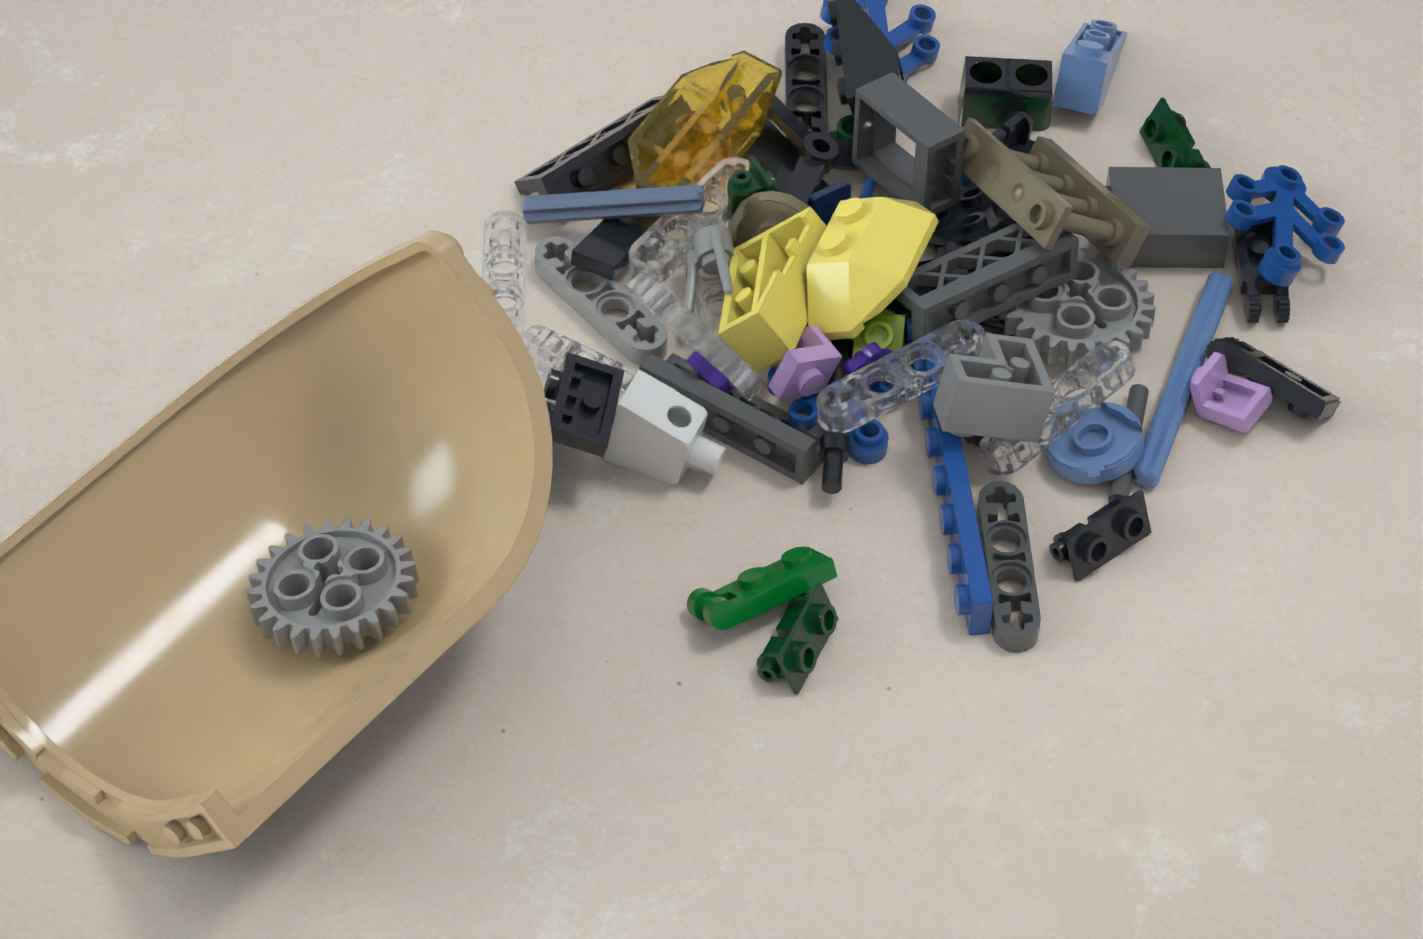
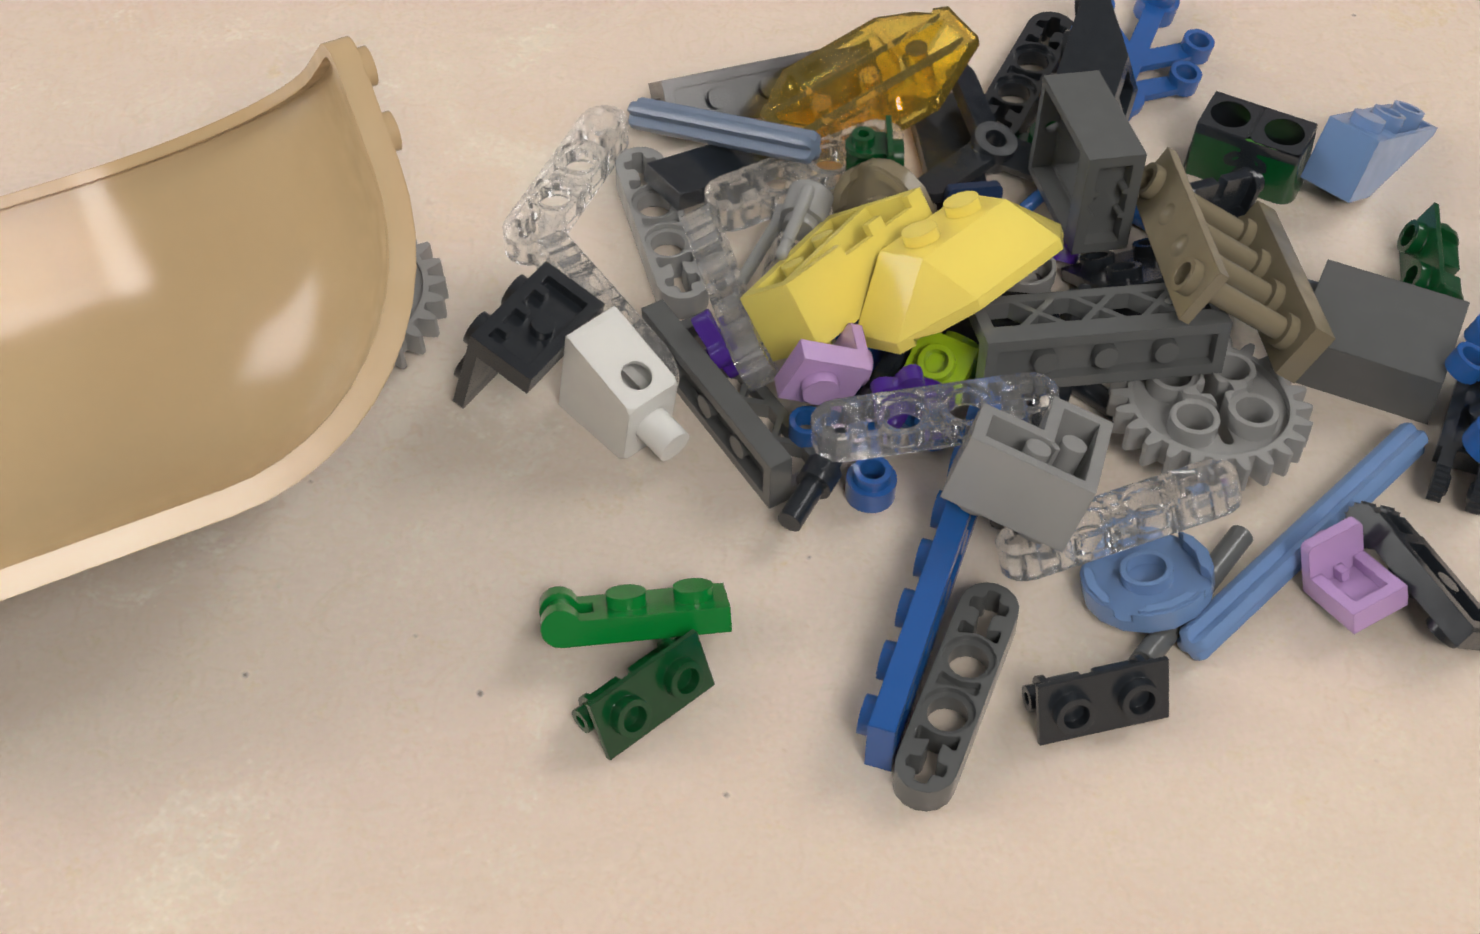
camera: 25 degrees right, 0 degrees up
light grey gear [247,517,419,657] -> none

